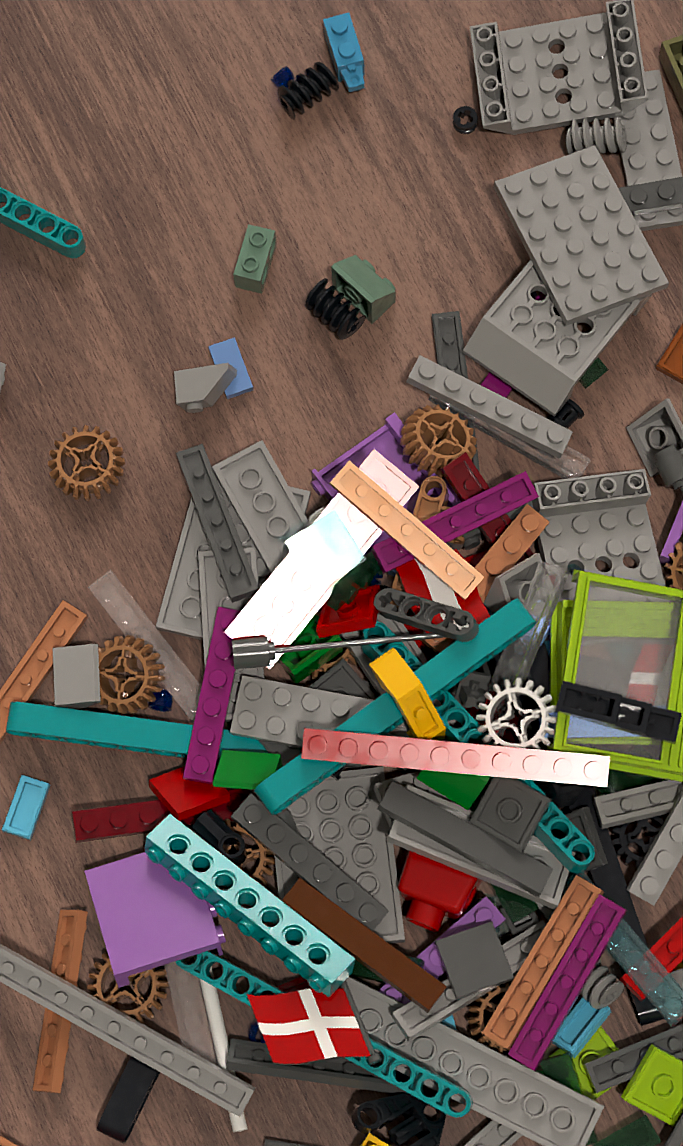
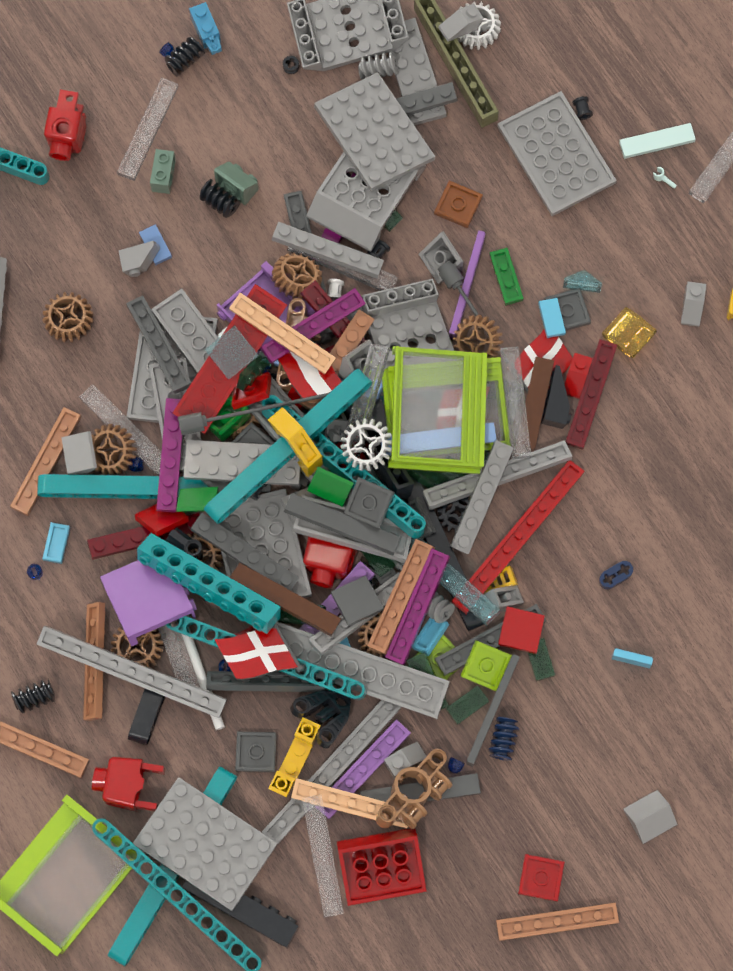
camera: 10 degrees left, 0 degrees up
plate [301,728,610,787] -> none
dark grey beam [374,588,479,642] -> none
black slope [556,681,682,744] -> none
none -> red piece [44,89,87,161]
none -> clear plate [117,77,179,181]
none -> white bush [327,279,344,301]

